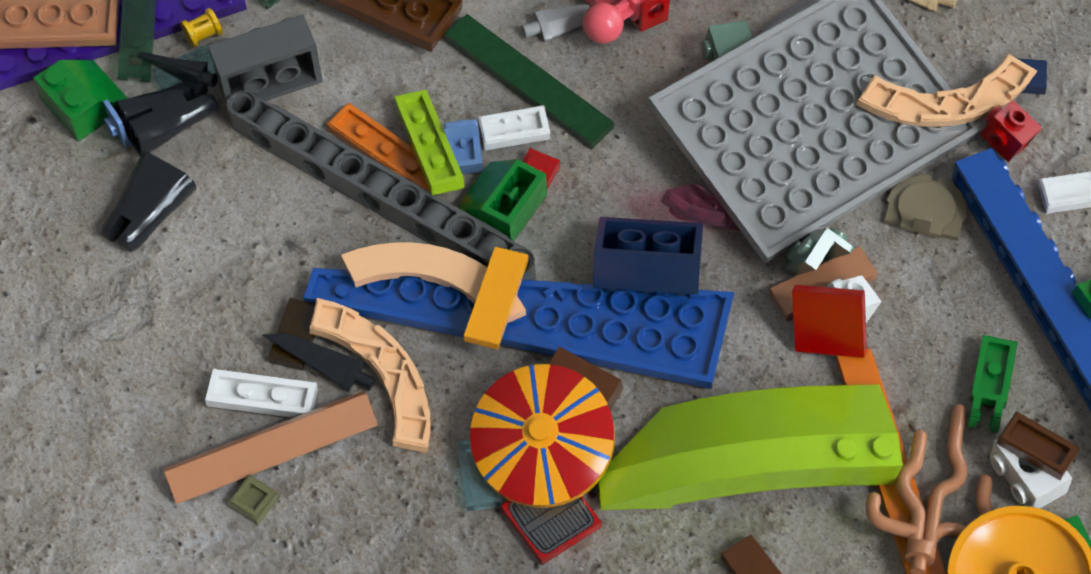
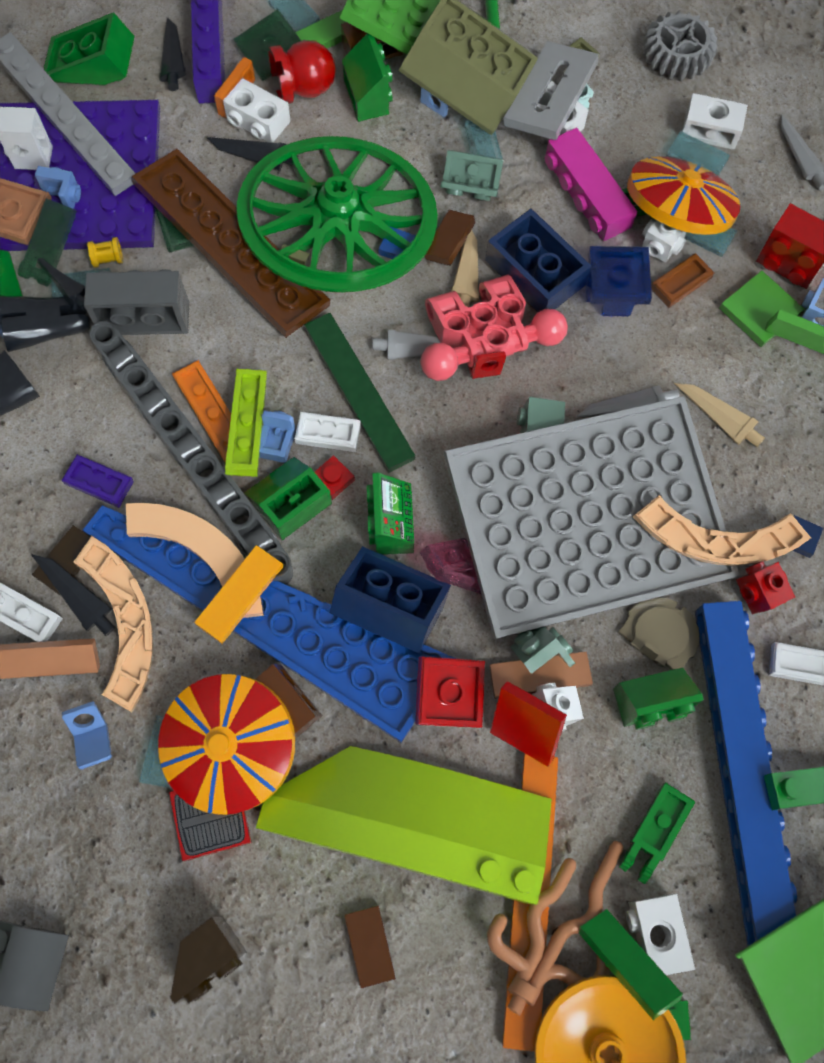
camera: 15 degrees right, 10 degrees up
reddish brown tile [996,411,1080,481] -> none
none -> dark purple plate [61,454,134,508]
none -> medium blue bracket [62,702,112,770]
none -> green slope [367,473,414,555]
none -> red tile [415,657,485,728]
none -> green tile [579,909,683,1021]
none -> green slope [613,667,704,730]

